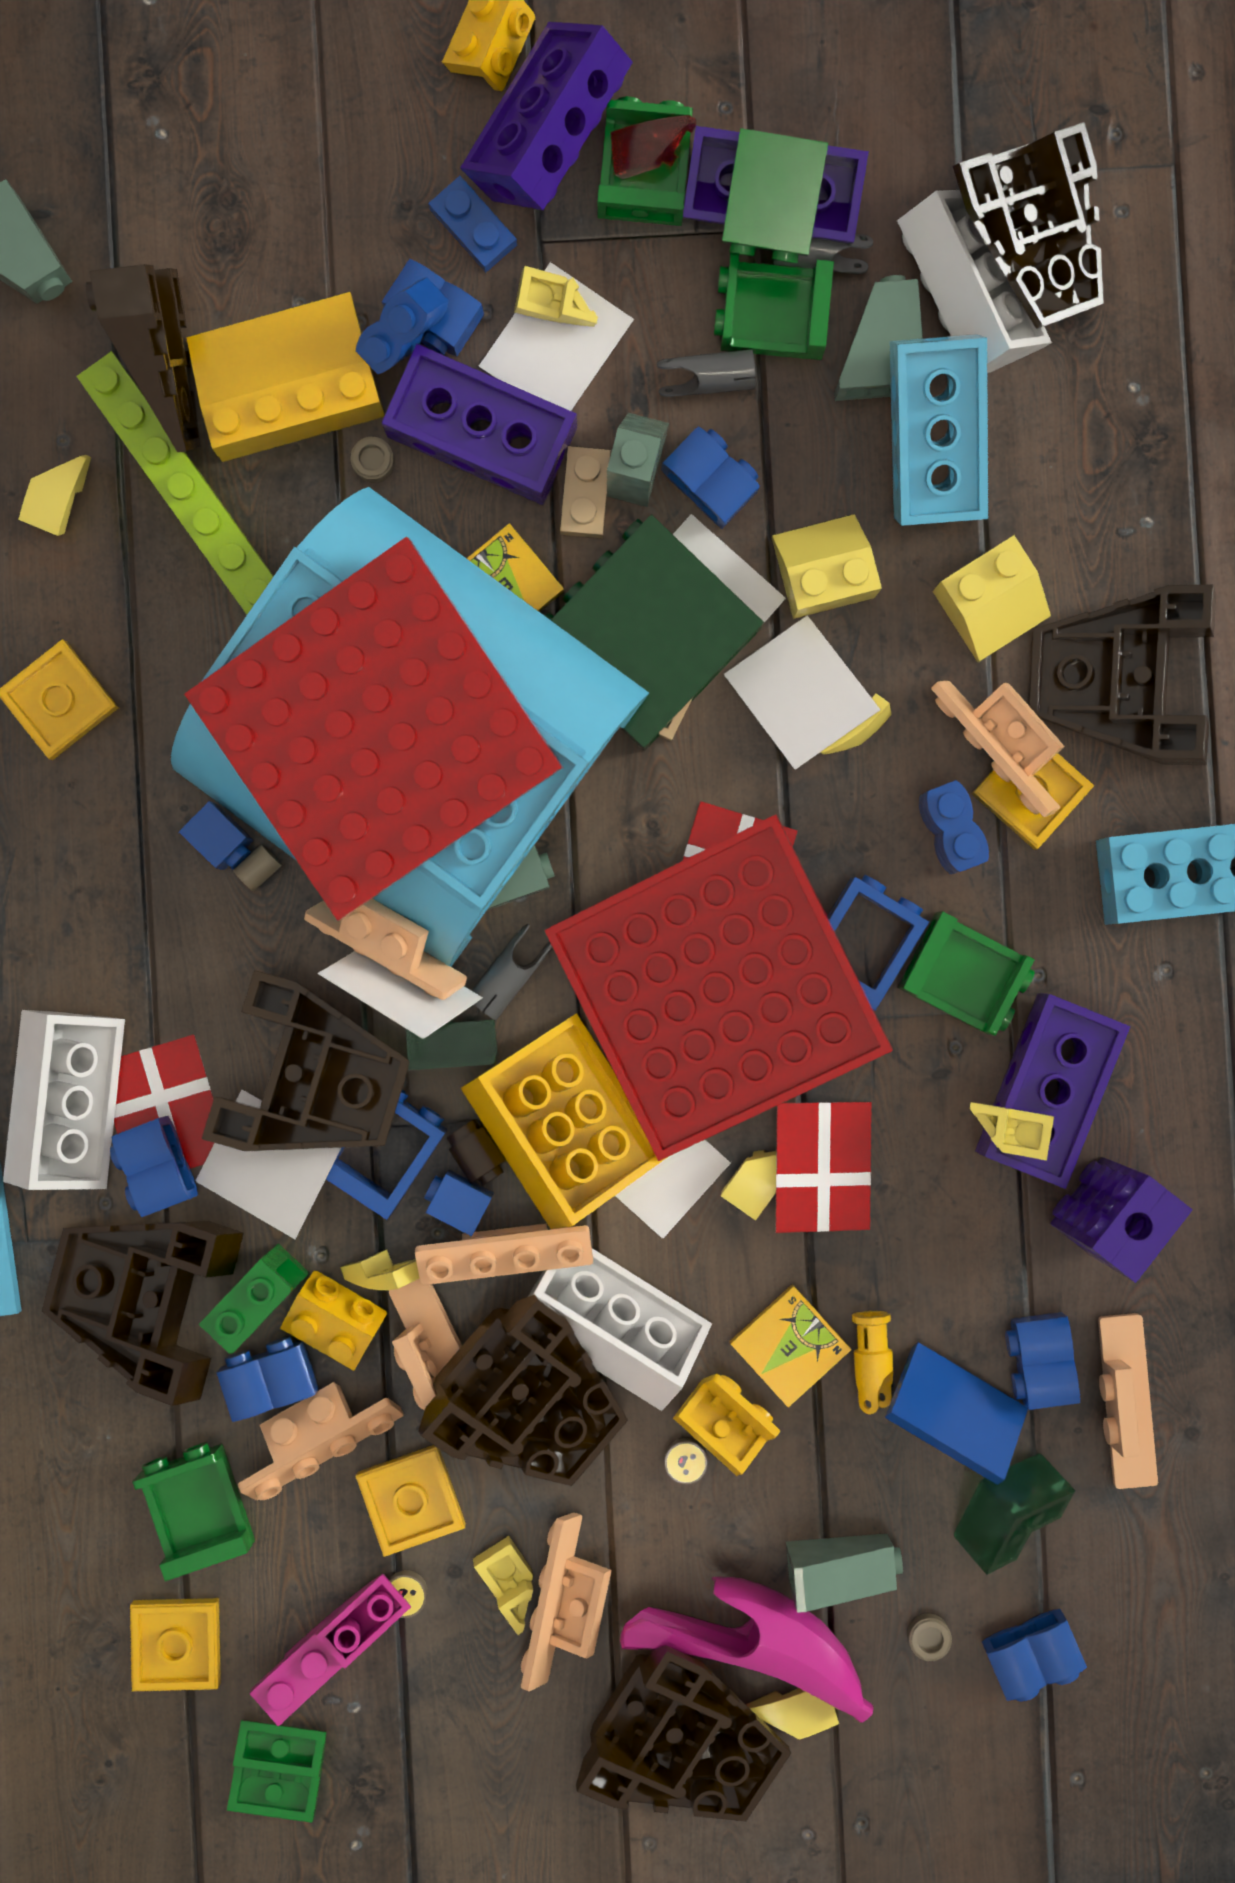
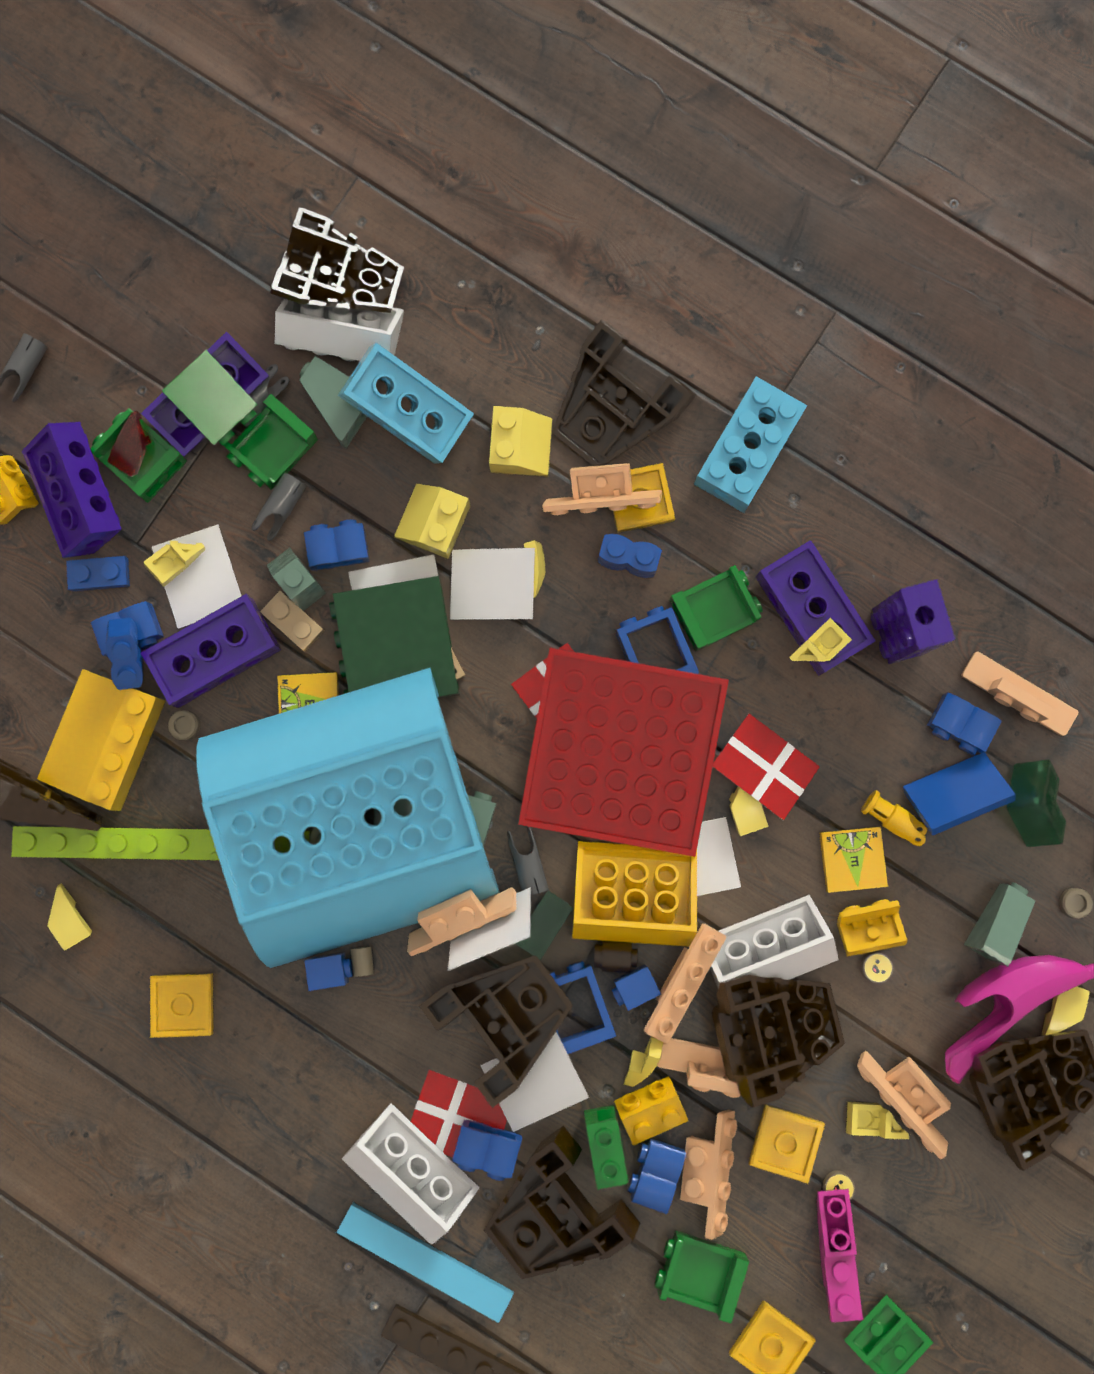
camera: 50 degrees left, 5 degrees down
red plate [184,536,564,921] -> none

